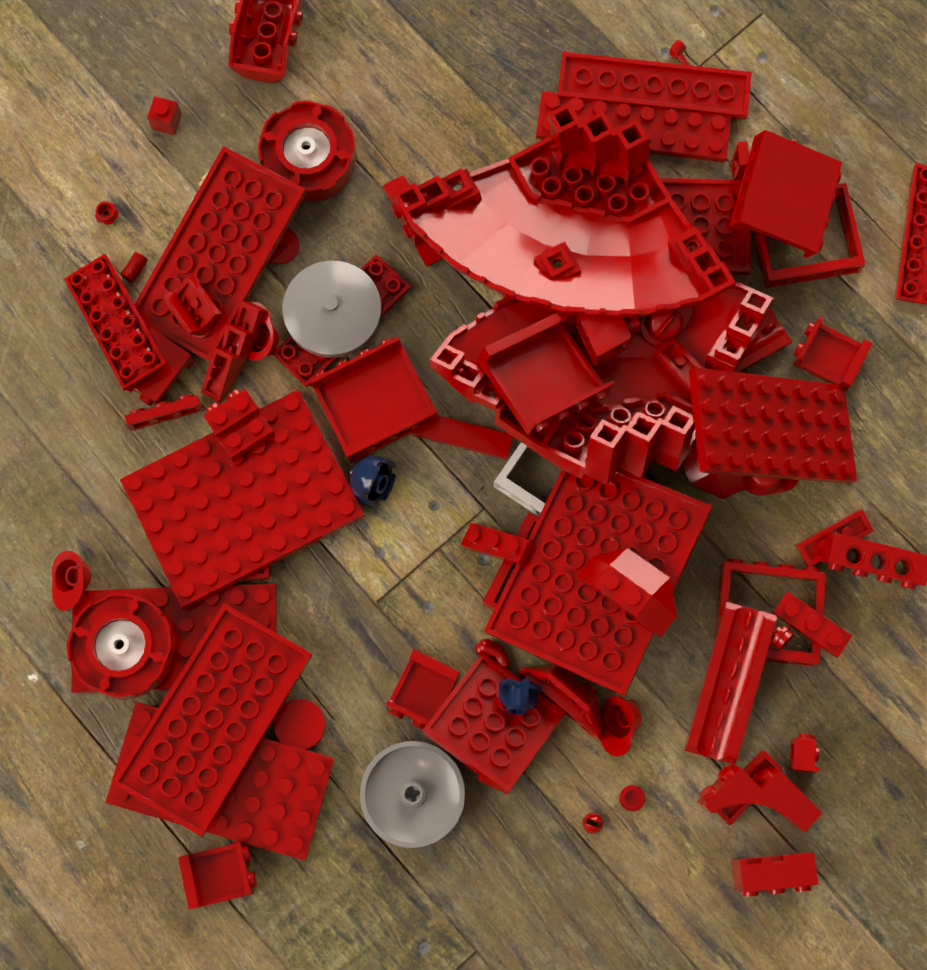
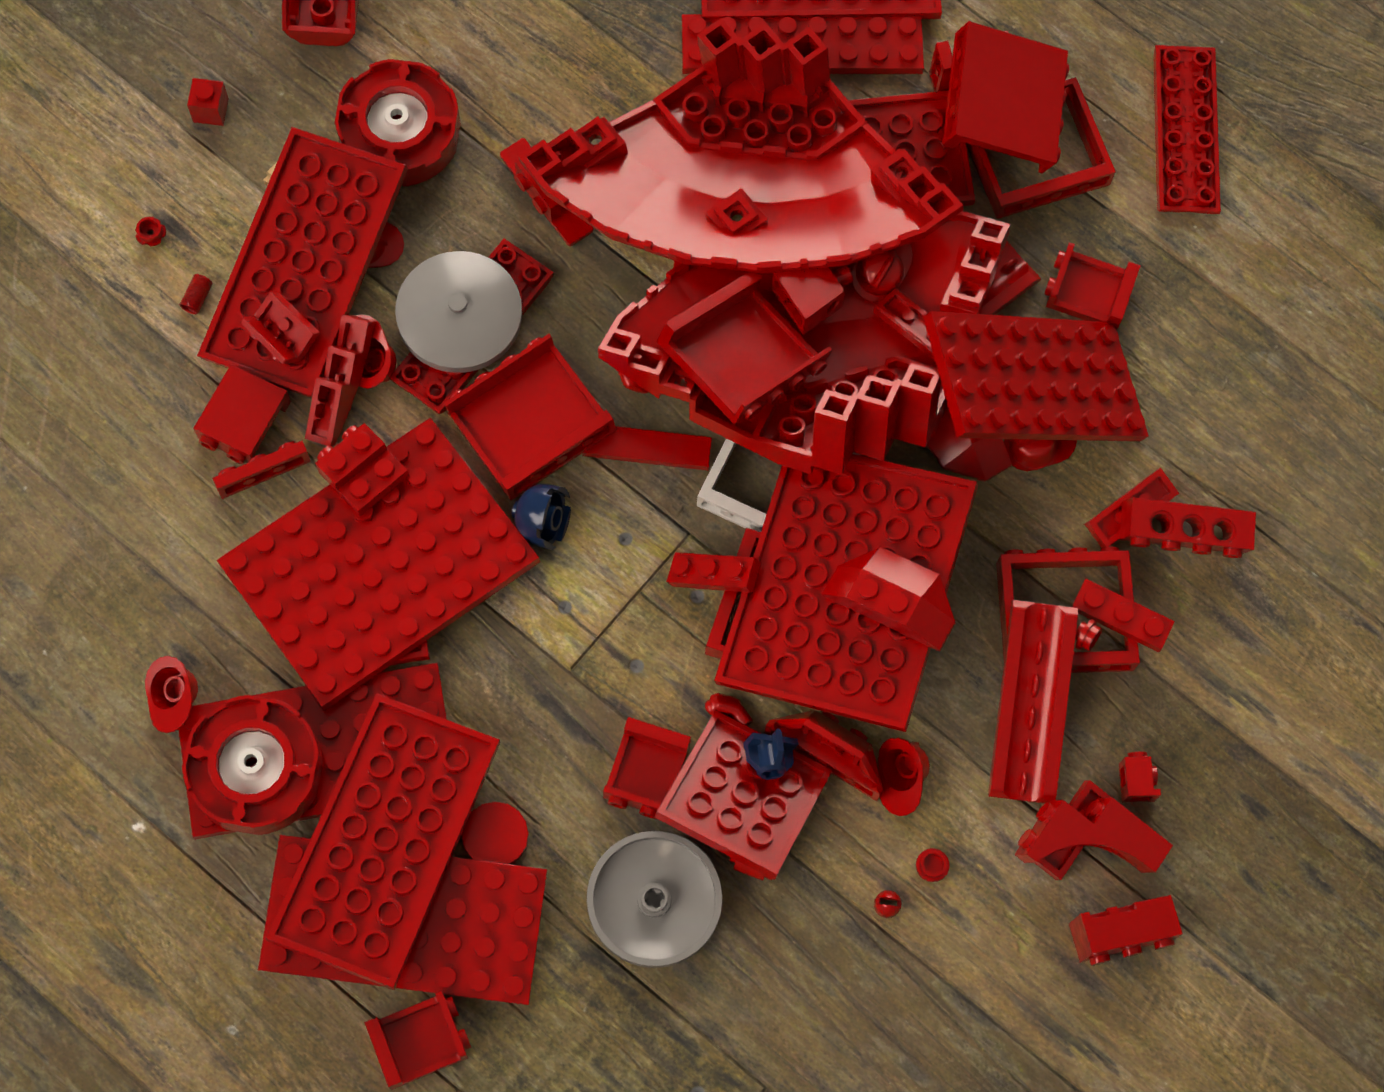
camera: 15 degrees left, 5 degrees down
red plate [64,253,167,391] -> none

